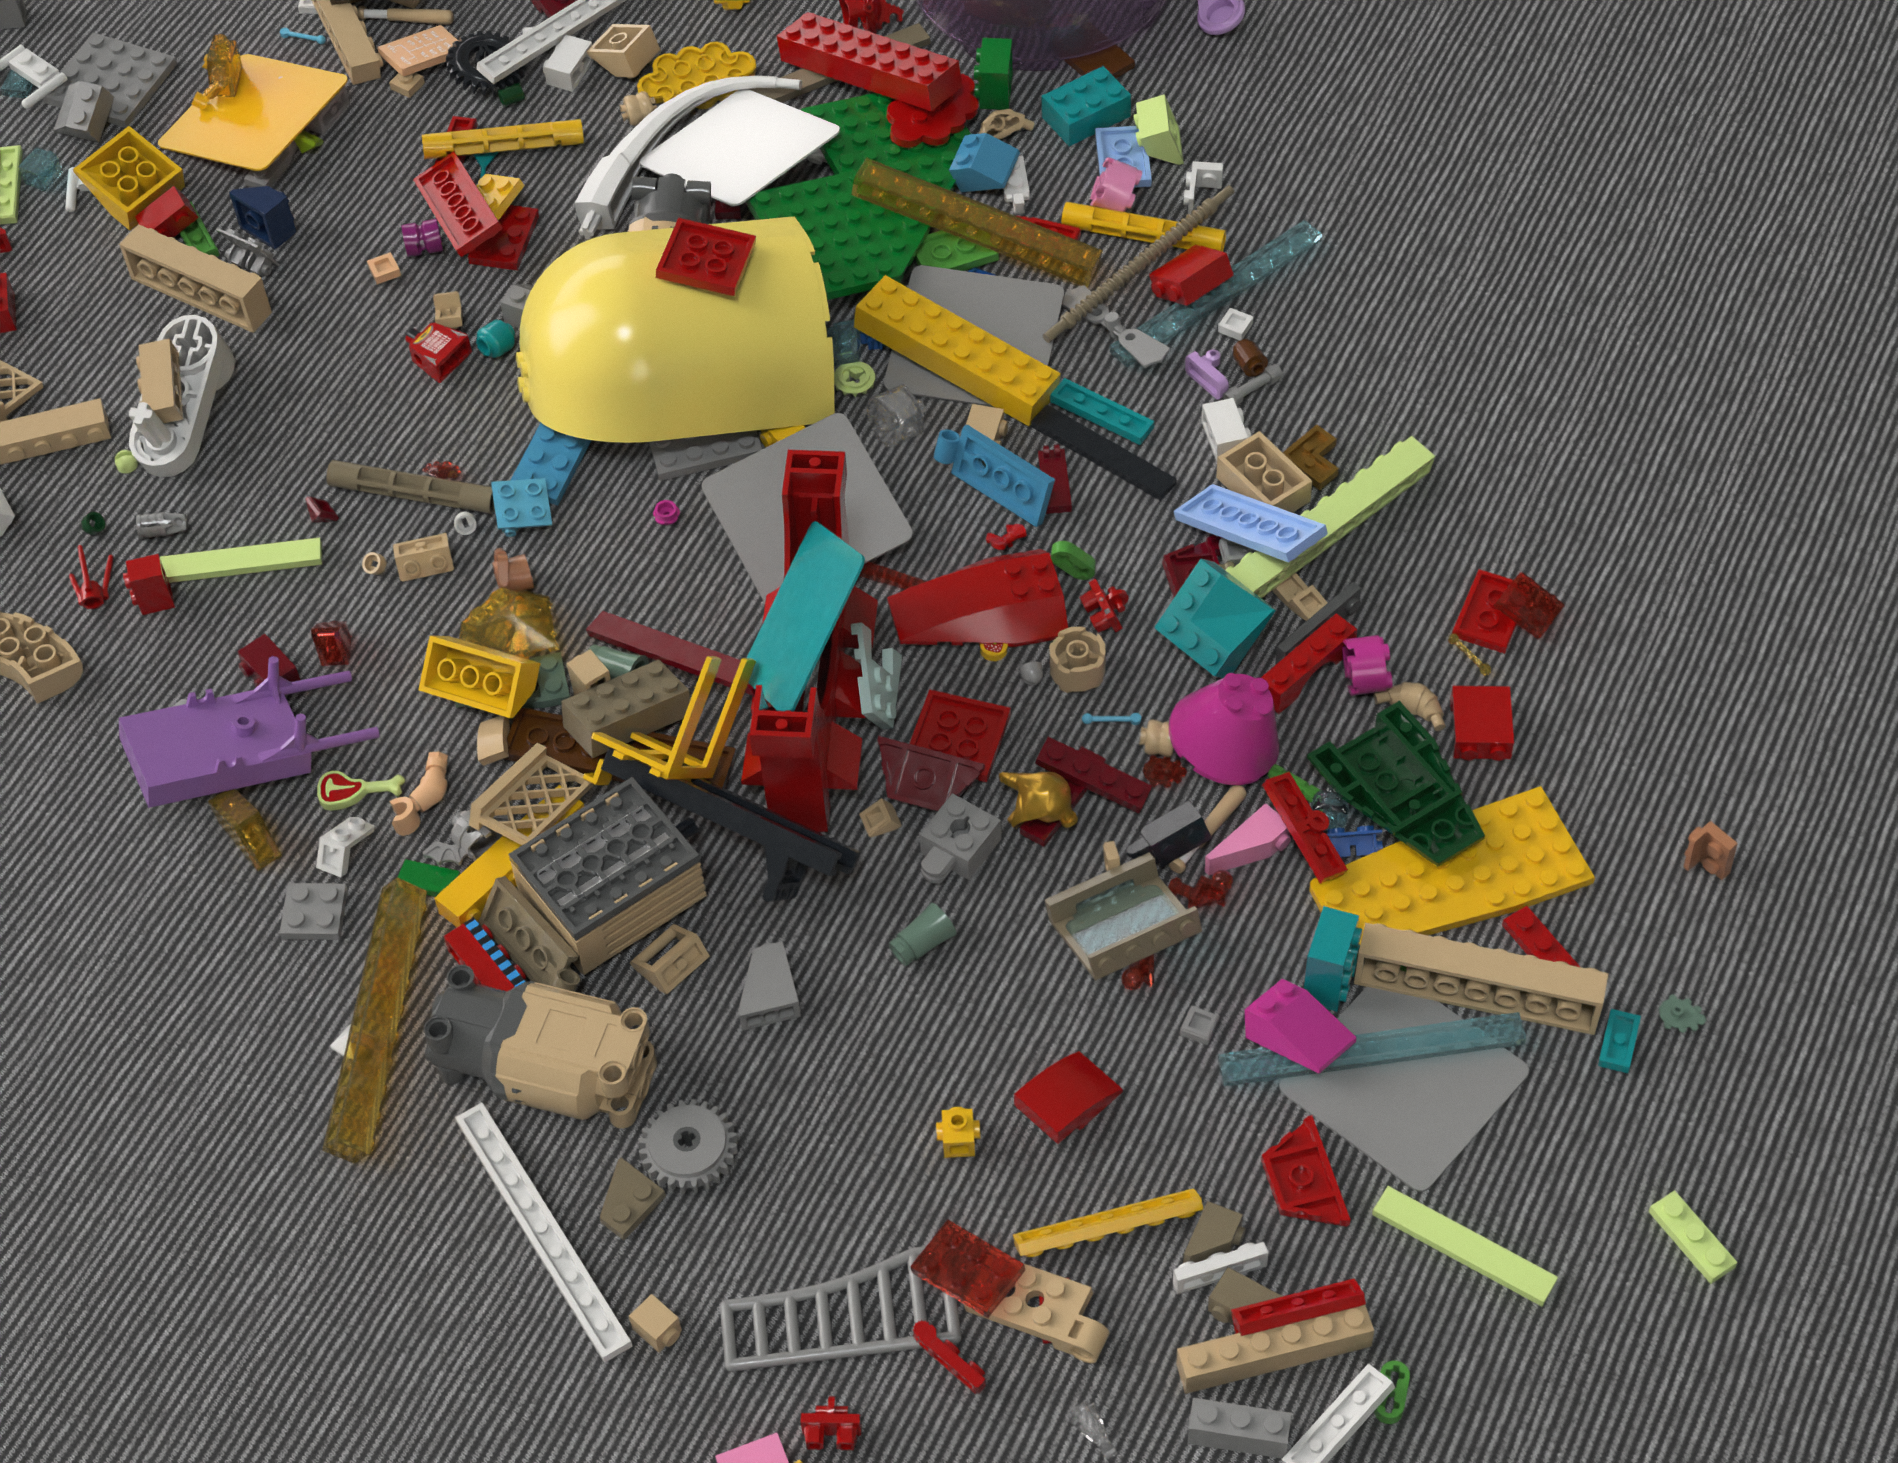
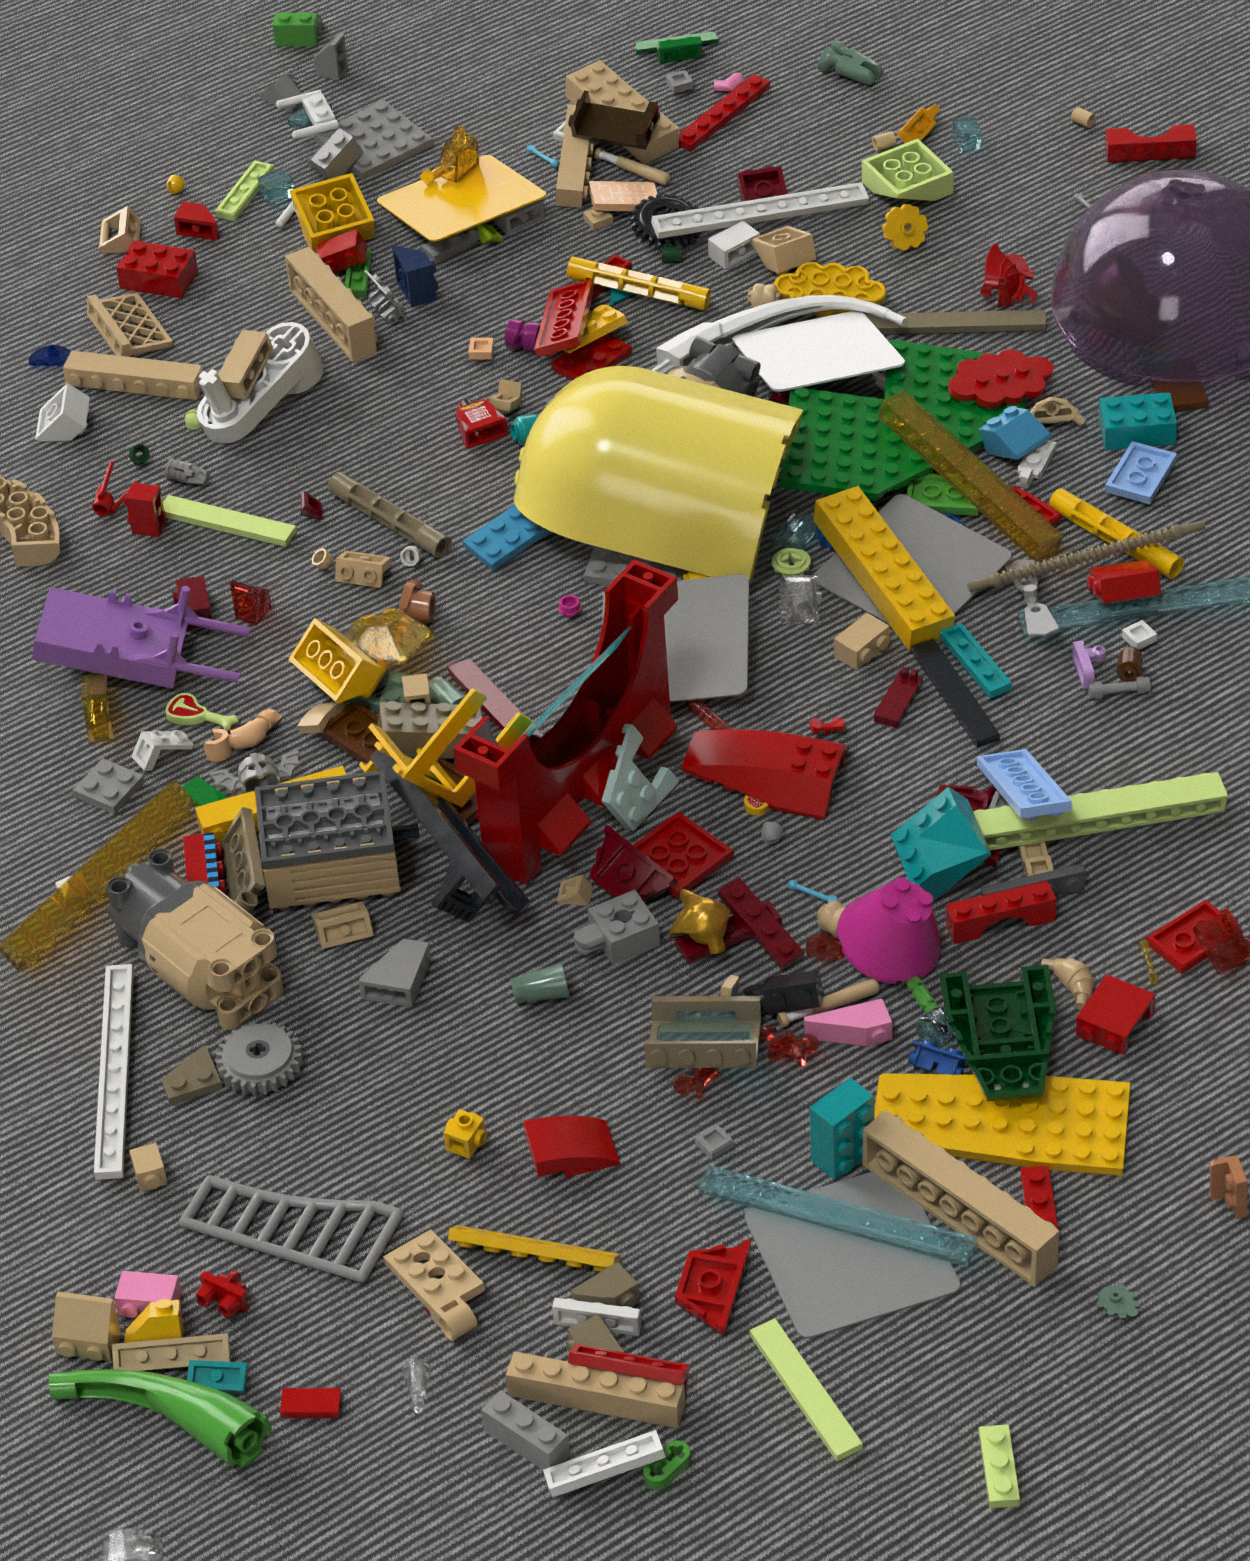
camera: 30 degrees right, 10 degrees down
clear red piece [422,461,461,479] -> none
tan fence [469,743,593,845] -> none
medium azure hinge [491,478,552,537] -> none
red plate [655,218,756,296] -> none
red brick [776,12,962,111] -> none
clear red plate [910,1220,1025,1318] -> none
red hinge [913,1320,986,1395] -> none
dark azure hinge [933,425,1055,527] -> none
green brick [974,38,1013,110] -> none
tan brick [1050,627,1106,693] -> none
bright green beam [1051,541,1096,580] -> none
red hips [1079,578,1129,633] -> none
bright pink brick [1090,157,1142,212] -> none
yellowish green slope [1134,94,1184,165] -> none
white bracket [1184,161,1223,214] -> none
white brick [1201,398,1251,462] -> none
tan brick [1216,431,1312,513] -> none
dark pink slope [1244,979,1356,1074] -> none
red hinge [1262,772,1348,884] -> none
pearl gold plate [1282,425,1339,490] -> none
dark pink brick [1342,635,1393,696] -> none
teal plate [1598,1009,1641,1073] -> none

